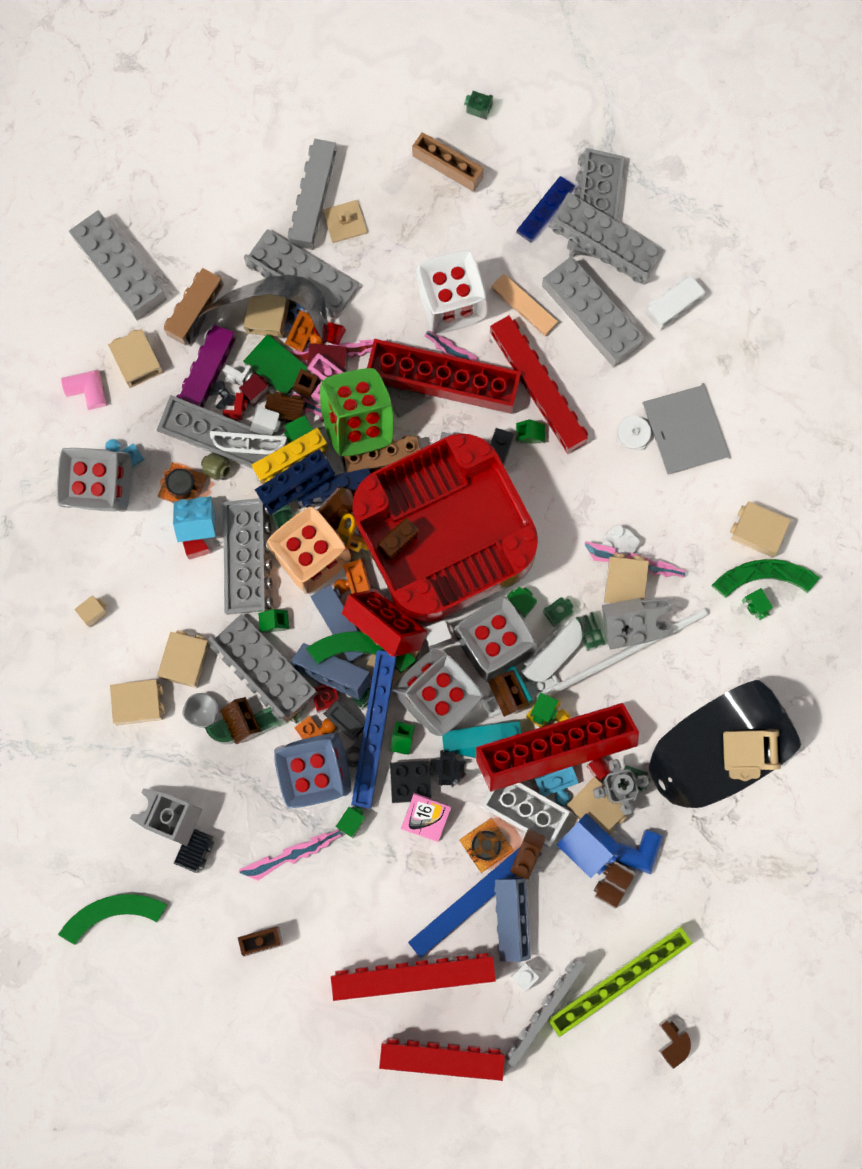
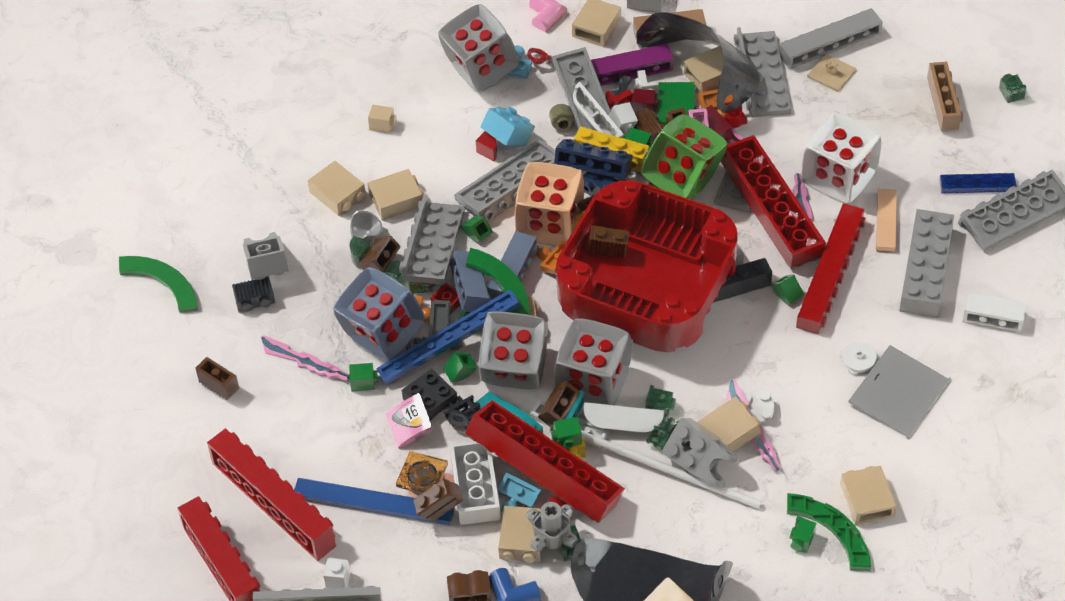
camera: 50 degrees right, 25 degrees down
piece [158,462,208,503] -> none
red brick [342,589,427,657] -> none
white brick [424,620,454,652] -> none
sand blue brick [494,878,531,962] -> none
green brick [506,586,537,618] -> none
light grey bracket [548,192,663,284] -> none
brick [556,813,621,878] -> none
none -> red piece [527,48,552,64]

